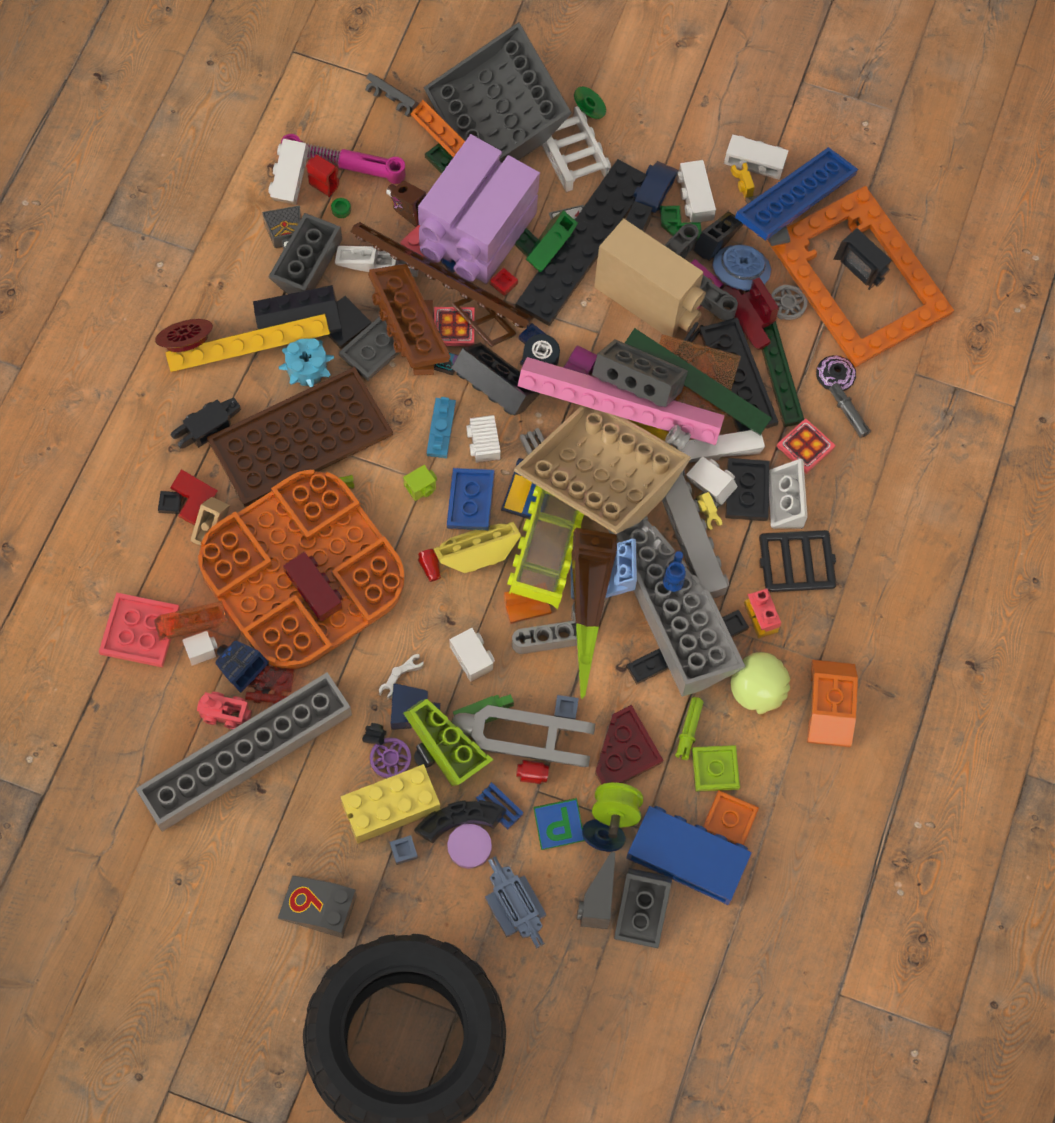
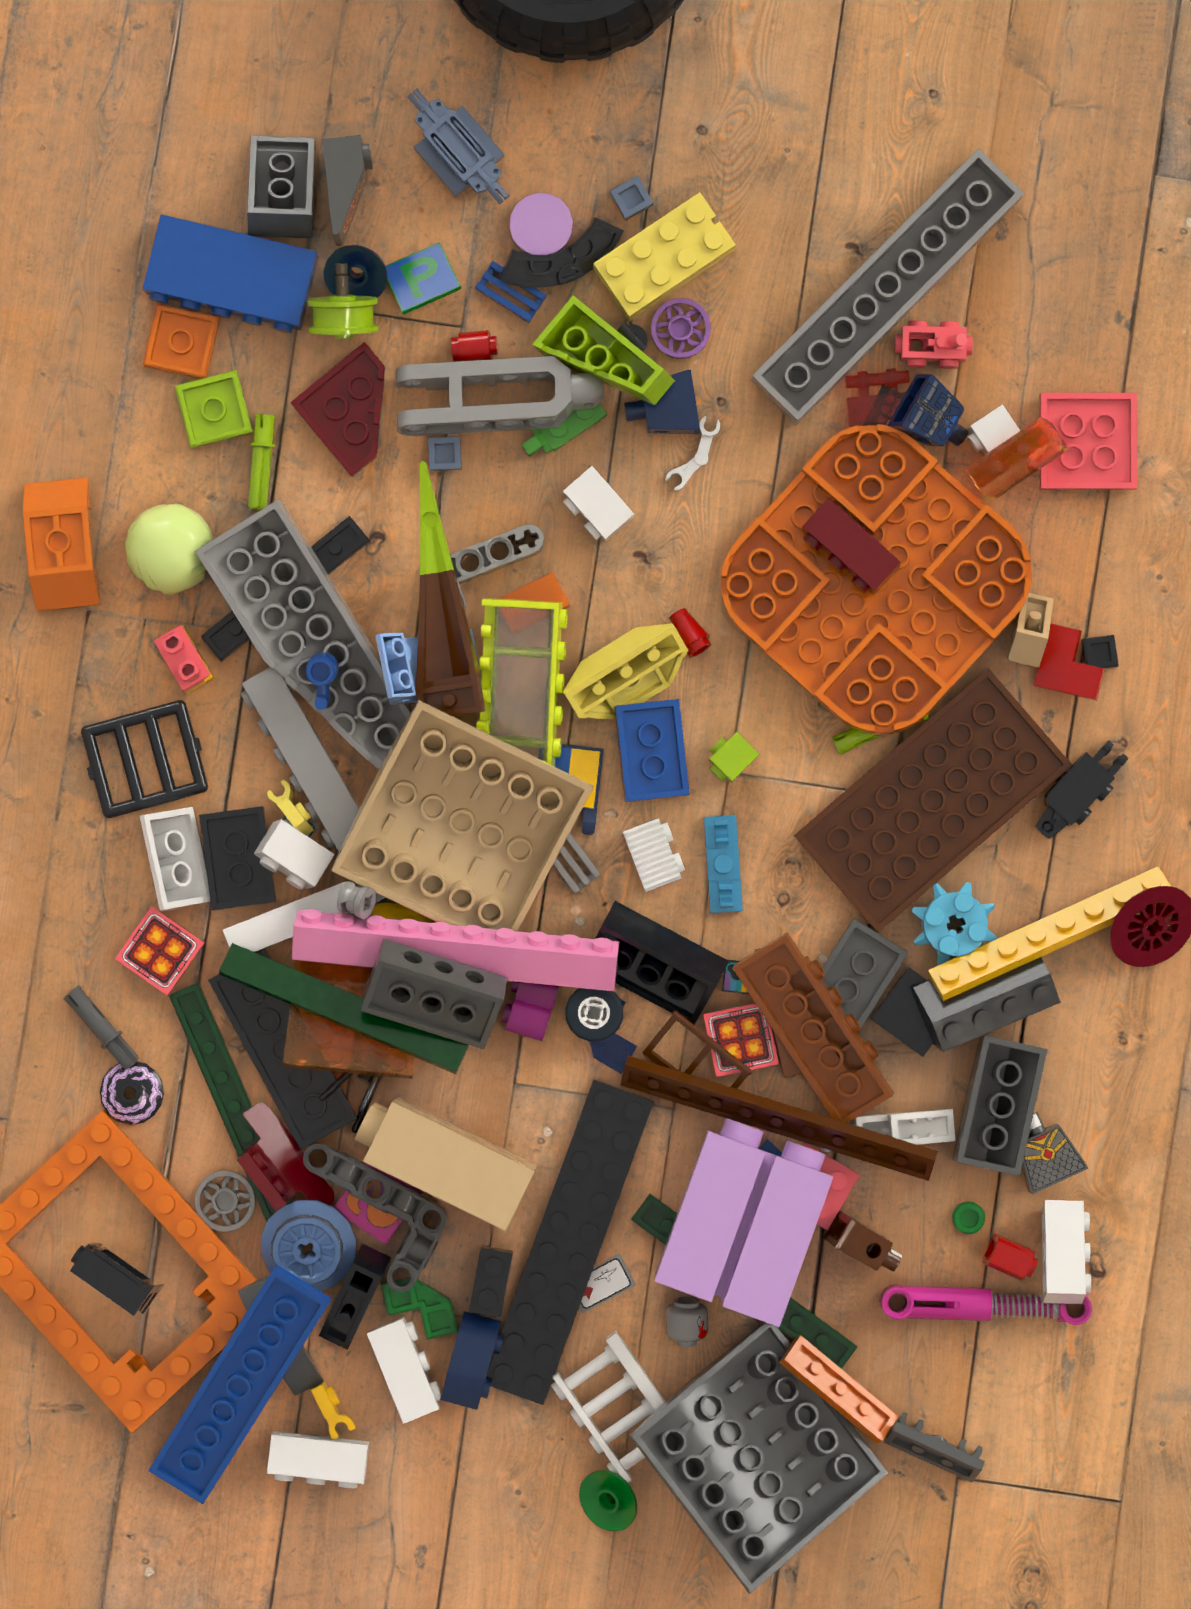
camera: 175 degrees right, 20 degrees up
dark grey slope [278,875,357,939] -> none
black plate [362,723,387,745] -> none
red plate [490,268,518,296] -> none
green slope [526,210,578,272] -> none

